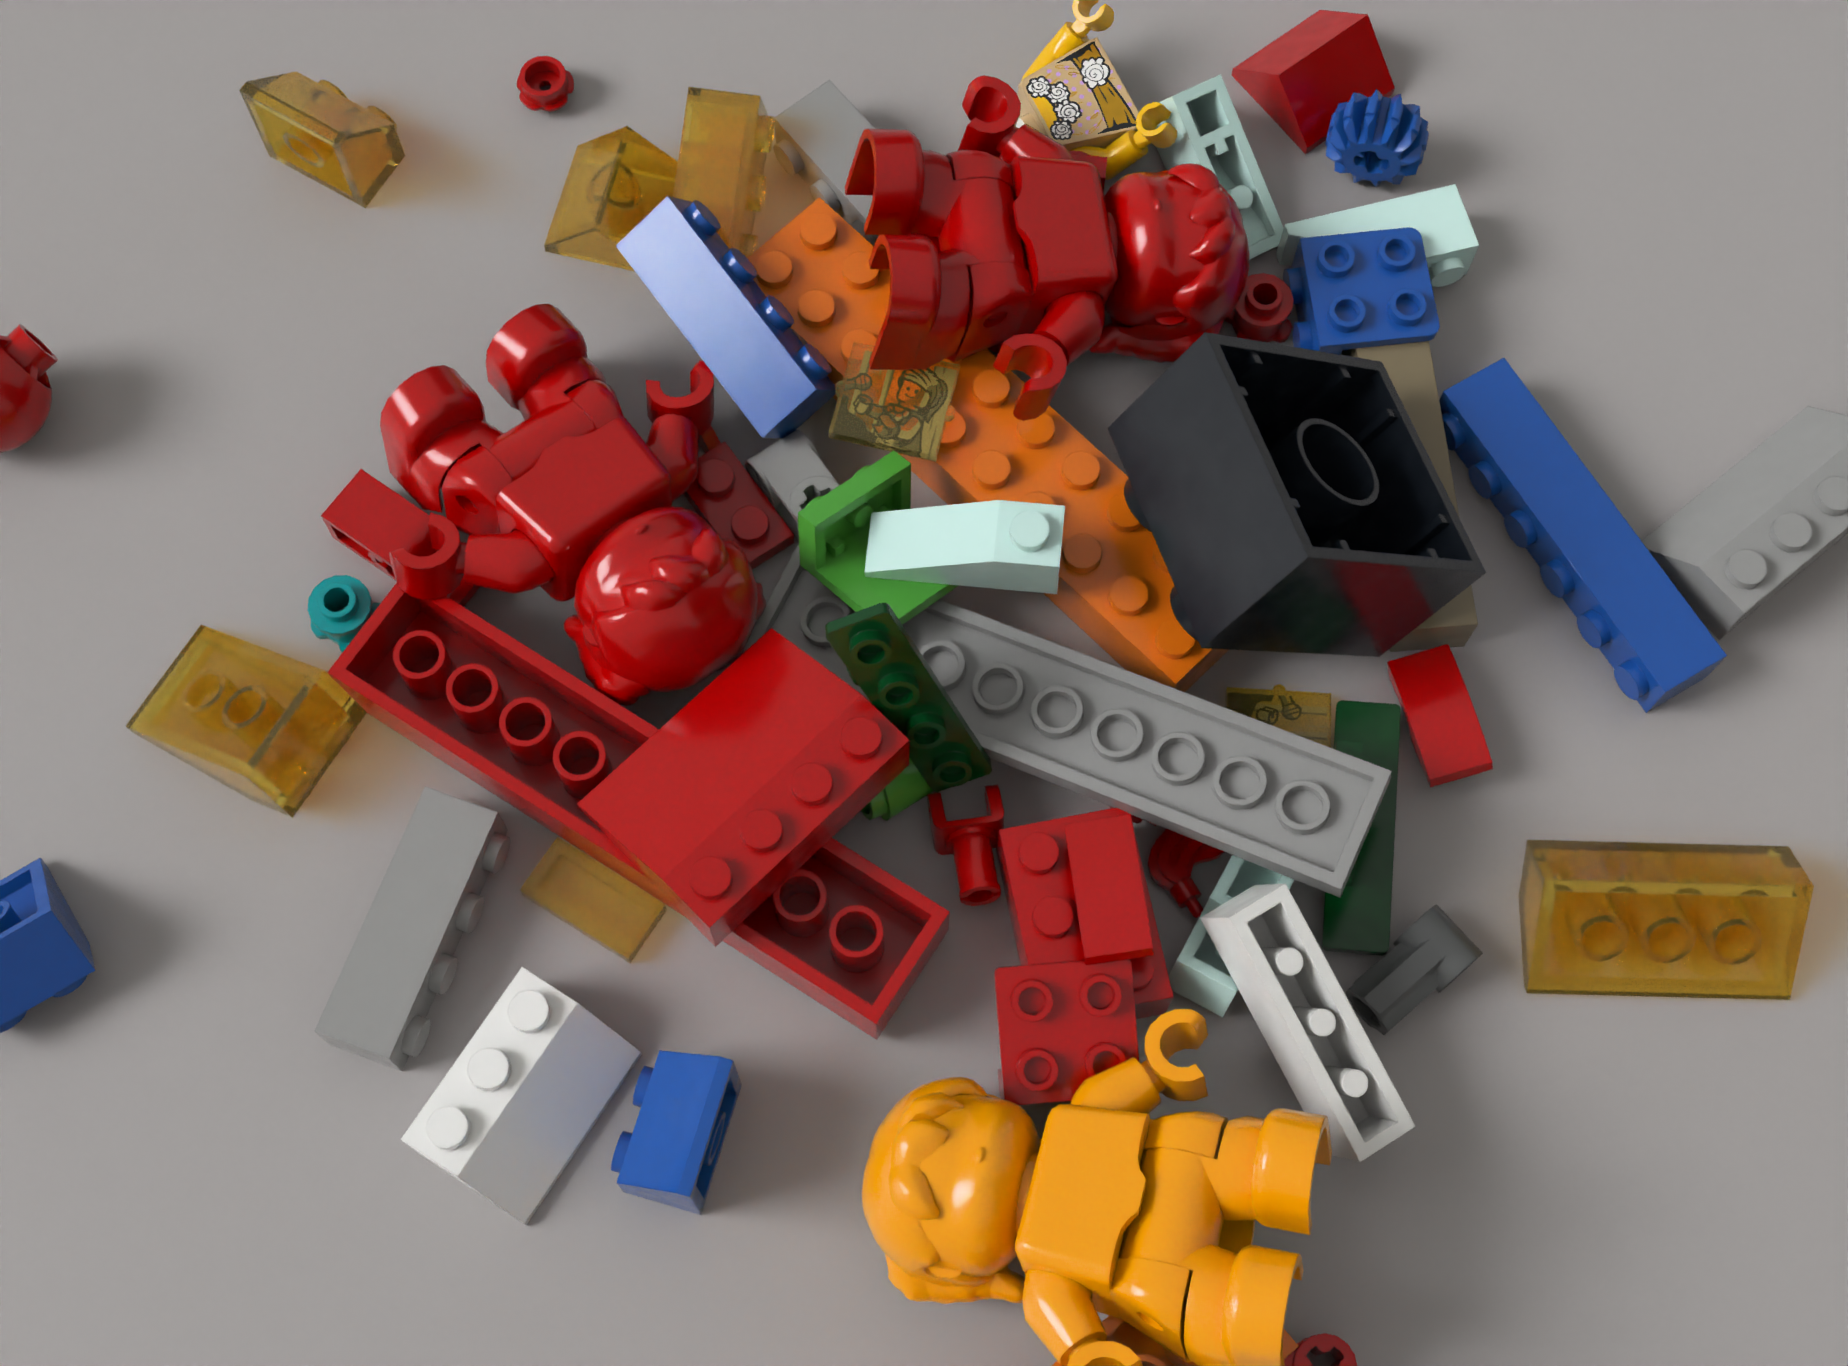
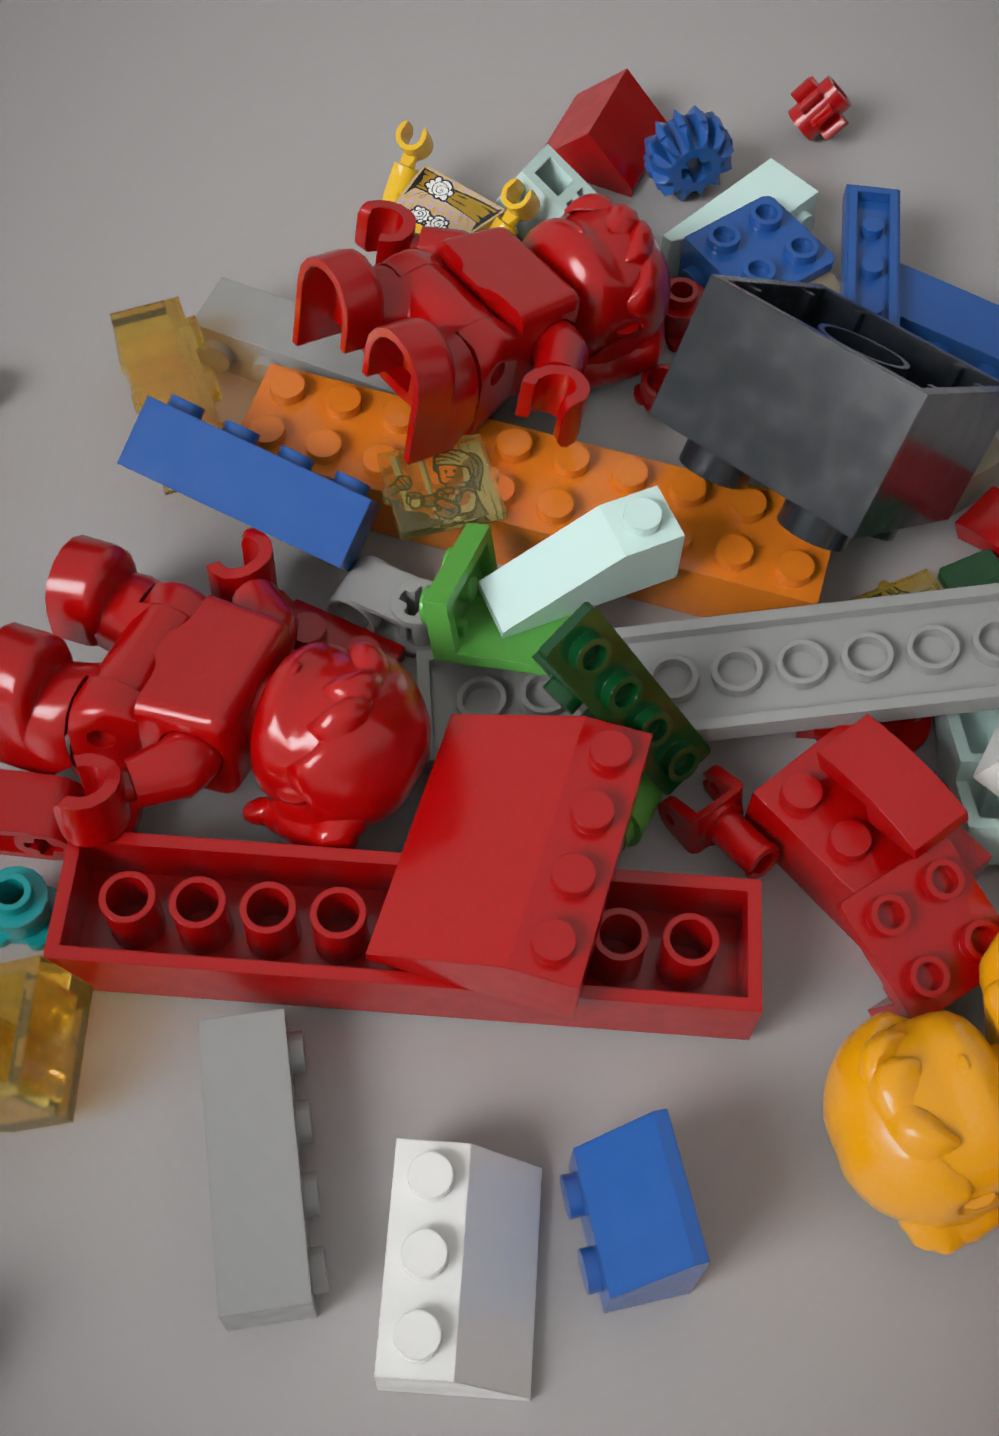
camera: 30 degrees left, 10 degrees down
clear yellow tile [520,837,667,964] -> none
clear yellow slope [544,126,691,271] -> none
none -> red gear [788,75,852,141]
none -> blue tile [840,184,900,326]

